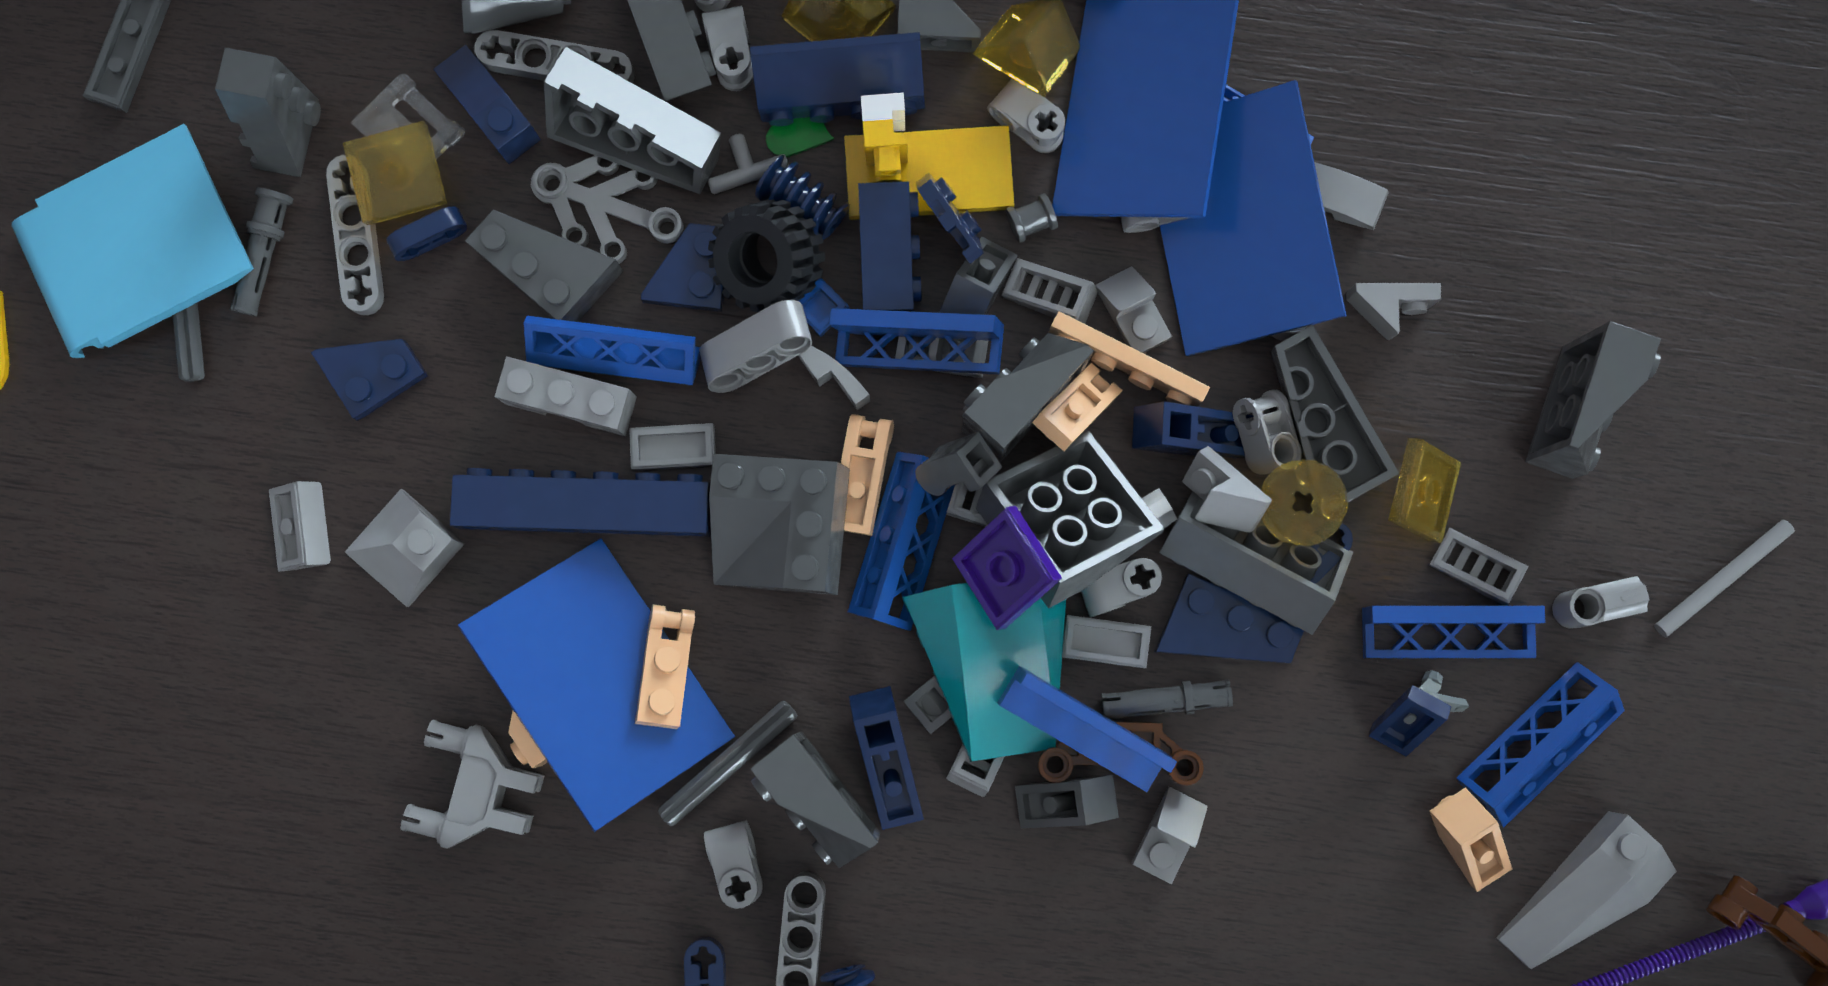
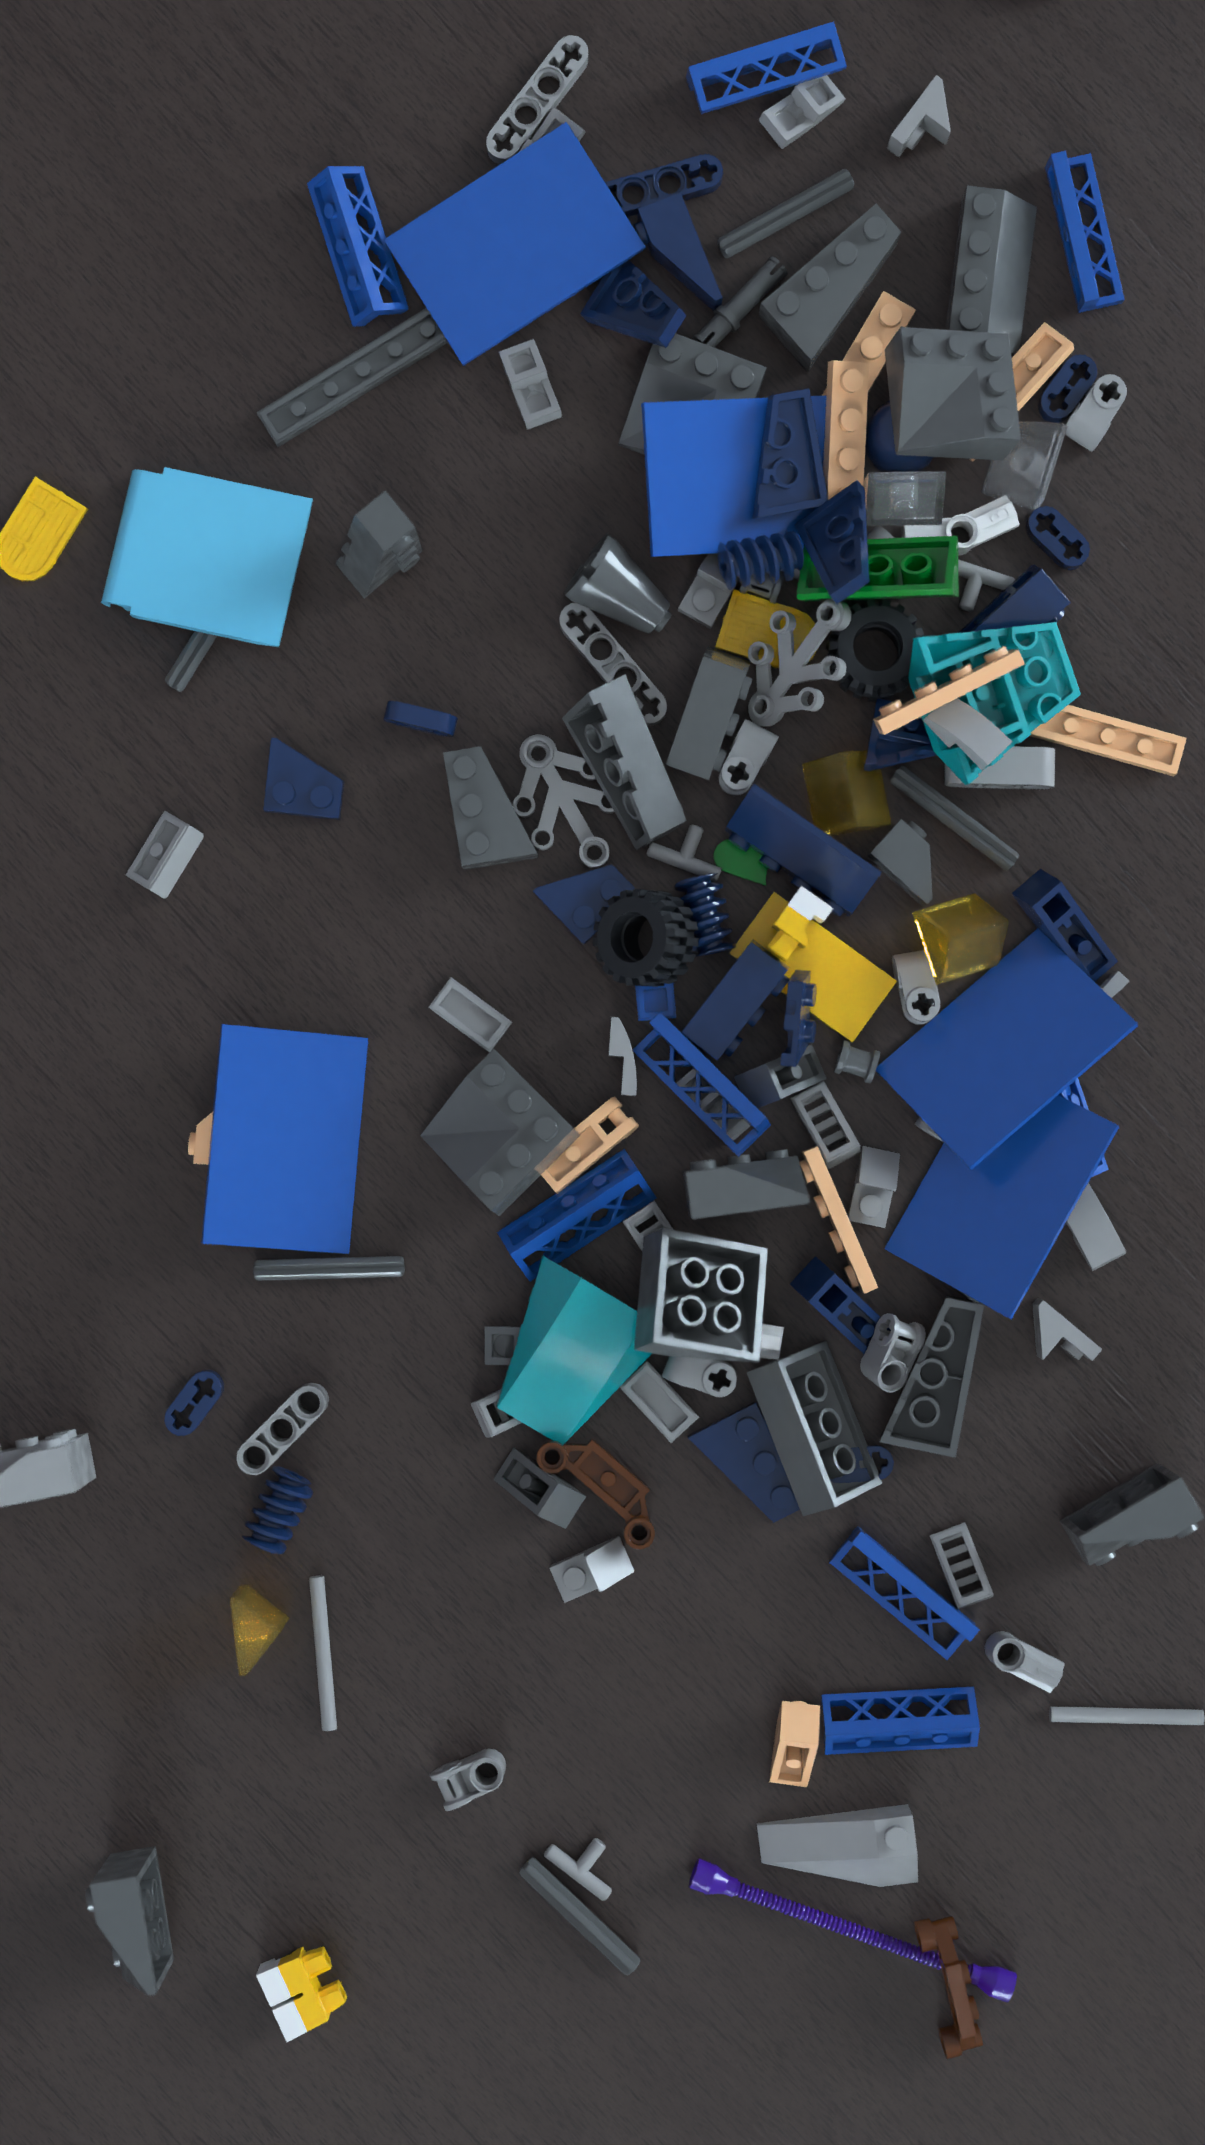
camera: 35 degrees right, 5 degrees up
dark grey pin [229,187,294,317] -> none
light grey beam [326,155,384,316] -> none
clear yellow plate [343,121,447,226] -> none
light grey slope [345,489,465,607] -> none
clear plate [351,73,465,182] -> none
light grey connector [400,720,545,849] -> none
dark blue slope [433,44,541,164] -> none
dark blue brick [450,468,711,537] -> none
light grey arch [494,356,637,437] -> none
blue fence [524,316,701,385] -> none
light nougat plate [635,604,695,729] -> none
light grey beam [699,300,812,393] -> none
light grey piece [704,820,763,909] -> none
dark grey slope [750,731,881,868] -> none
dark blue slope [849,686,924,830] -> none
dark grey leg [915,432,1002,496] -> none
dark purple tile [952,506,1062,630] -> none
blue fence [997,666,1177,792] -> none
light nougat plate [1032,363,1123,451] -> none
dark grey pin [1101,679,1233,719] -> none
light grey slope [1182,446,1272,533] -> none
clear yellow plate [1261,459,1349,546] -> none
dark blue piece [1368,670,1469,757] -> none
clear yellow plate [1388,438,1461,543] -> none

